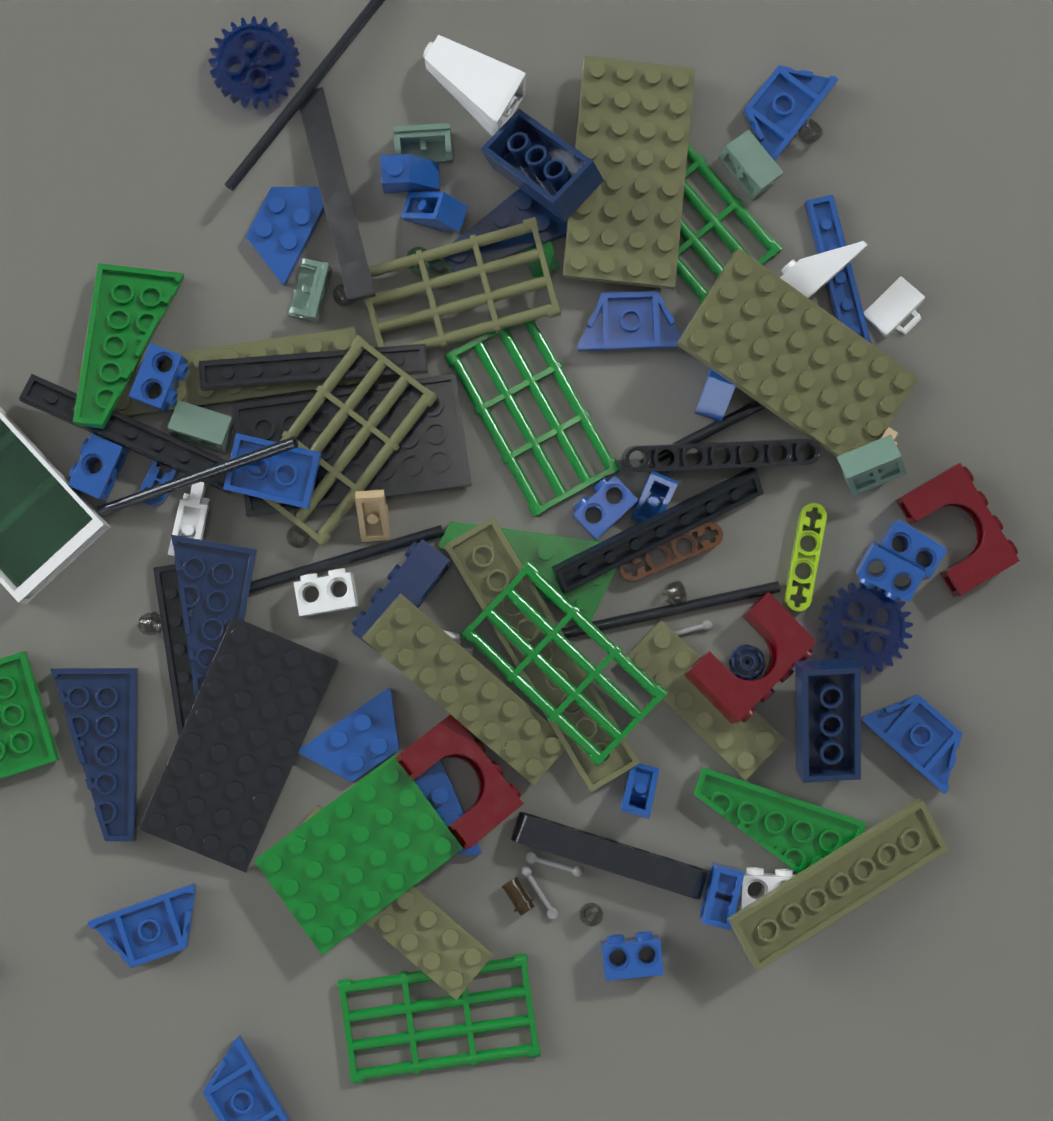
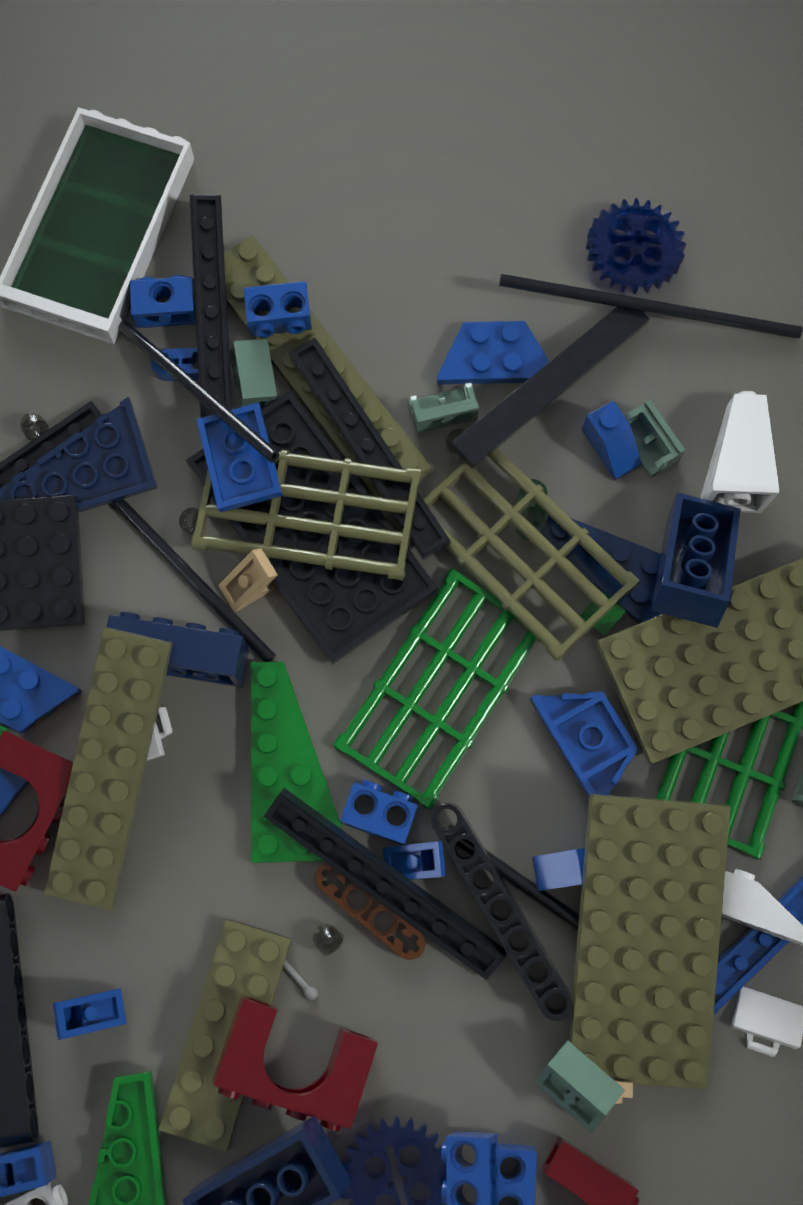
camera: 60 degrees right, 10 degrees down
green wing [73,263,184,429] -> none
white hinge [168,482,210,556] -> none
white brick [294,568,359,617] -> none
blue slope [400,192,468,232] -> none
olive plate [444,516,640,792] -> none
green door [459,561,668,766] -> none
black piece [561,581,780,639] -> none
dark blue plate [729,644,765,681] -> none
lime beam [784,503,827,612] -> none

